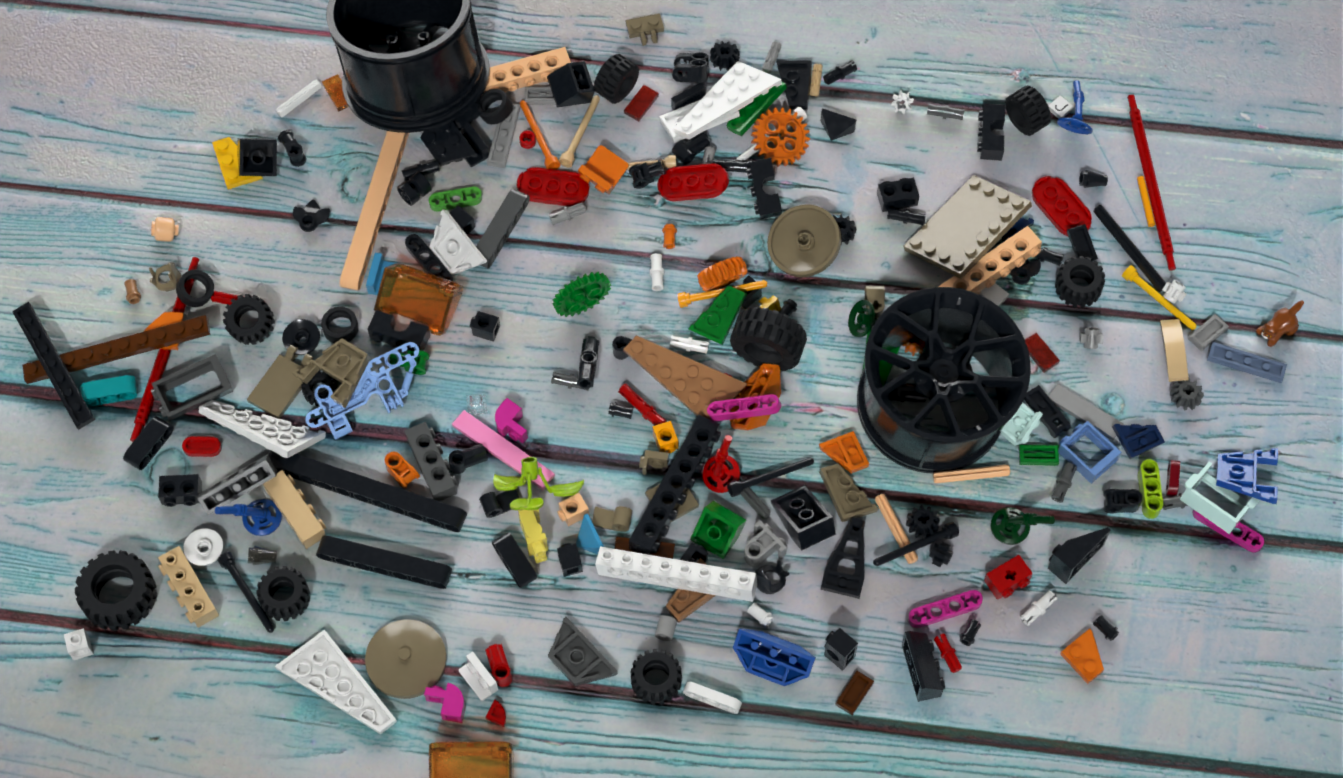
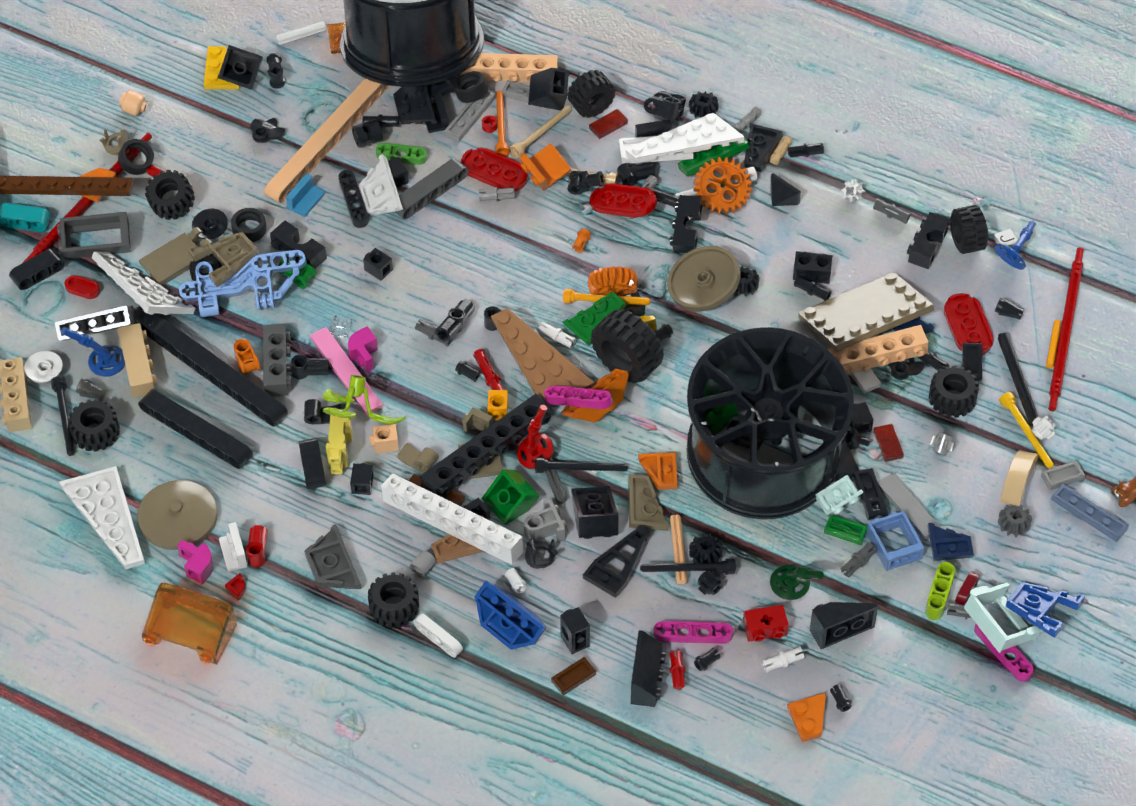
camera: 20 degrees right, 10 degrees down
medium nougat pin [124,279,141,304] -> none
black brick [158,474,202,507] -> none
clear orange windscreen [374,263,464,336] -> none
green gear [552,272,611,317] -> none
dark azure slope [576,513,604,554] -> none
dark tan hinge [626,13,664,46] -> none
white pin [649,253,664,291] -> none
light nougat axle [933,464,1010,483] -> none
black piece [1103,489,1143,514] -> none

